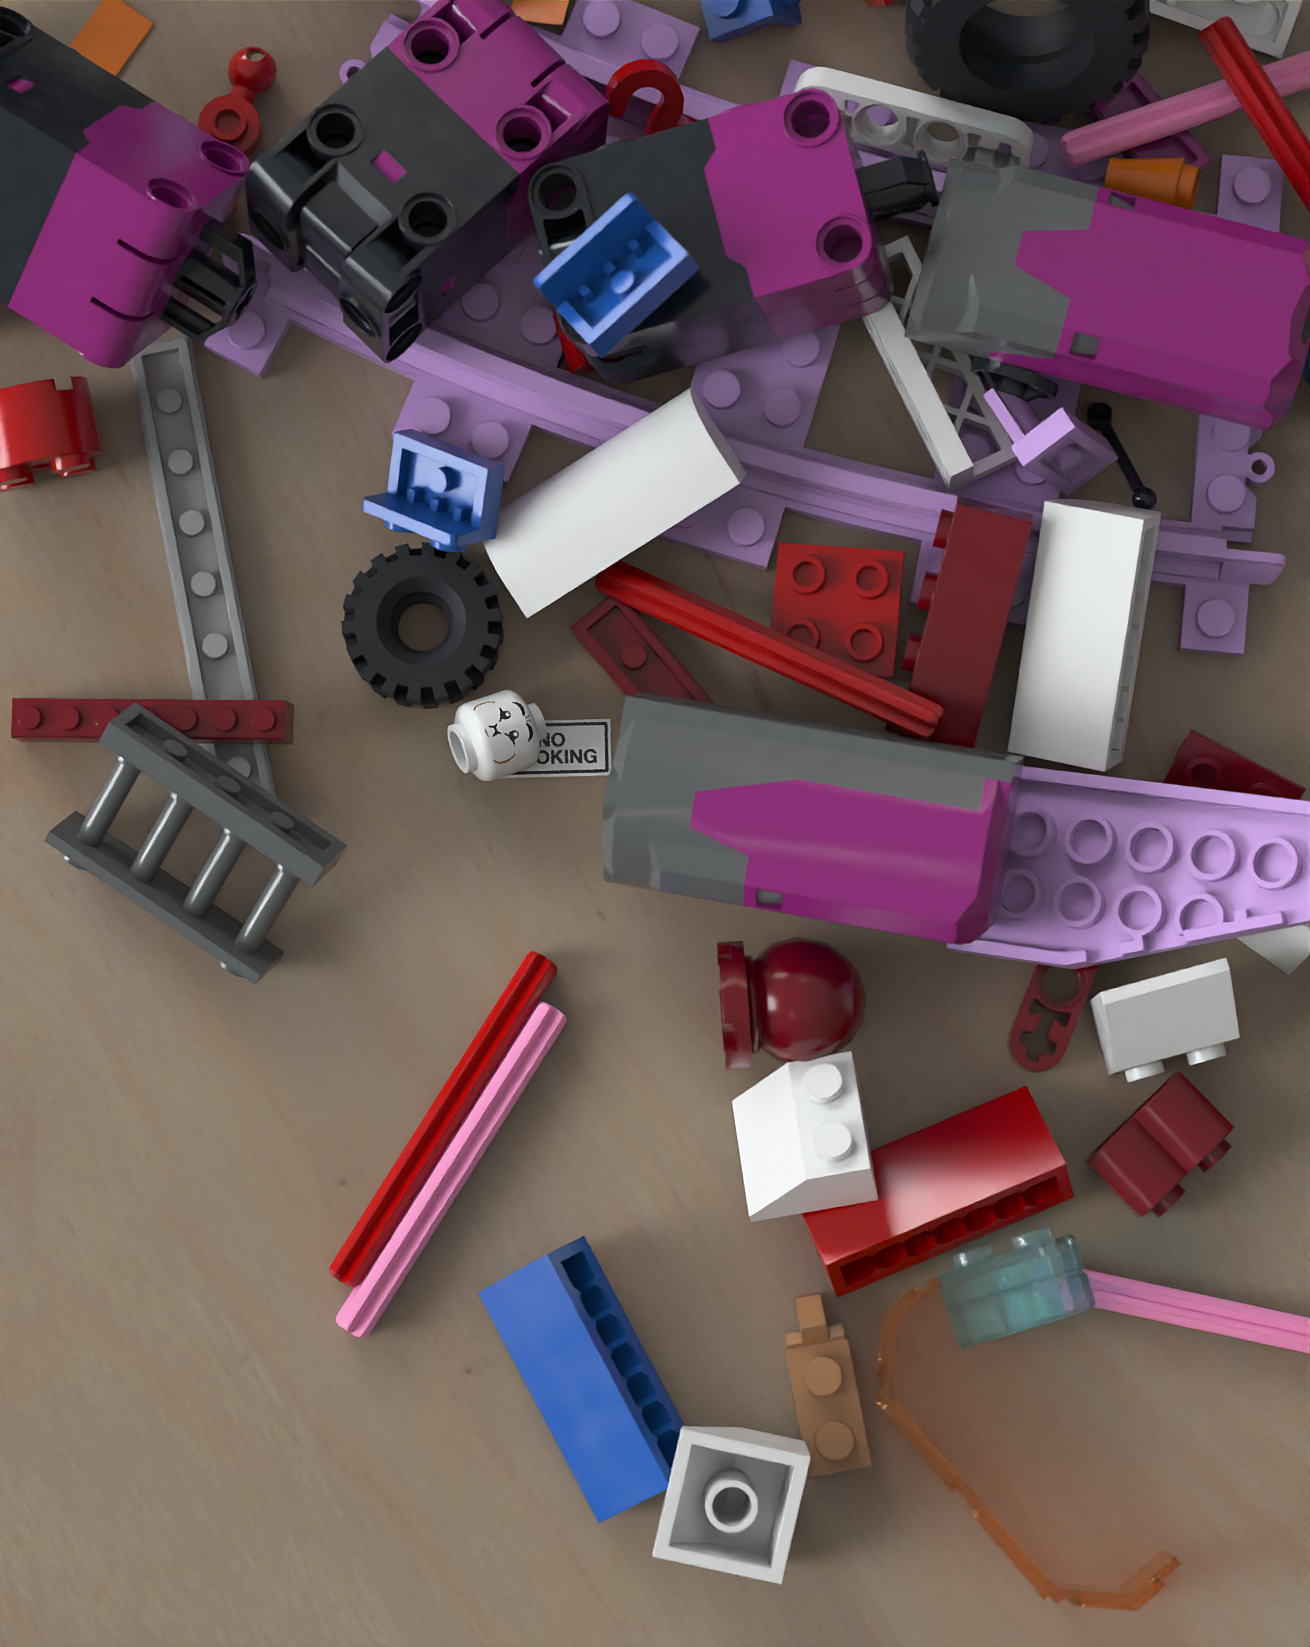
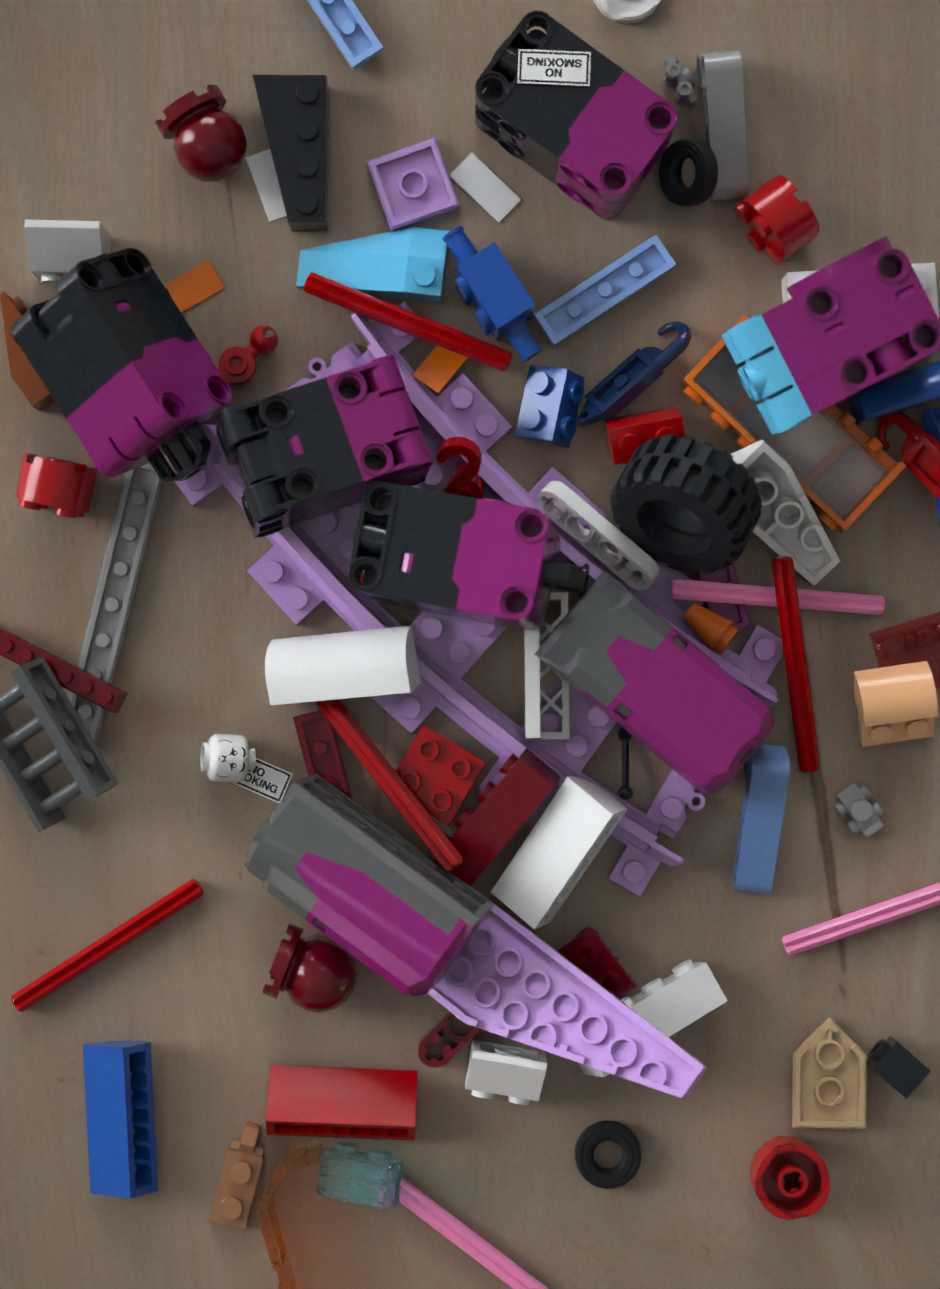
camera: 20 degrees right, 5 degrees up
bright pink axle [336,1000,567,1339] -> none
black tyre [341,542,504,709] -> none
blue bracket [362,429,505,552] -> none
blue bracket [533,193,700,358] -> none
white slope [652,1426,811,1584] -> none
white slope [732,1051,879,1222] -> none
lavender piece [971,357,1119,496] -> none
dark red brick [1084,1072,1235,1217] -> none

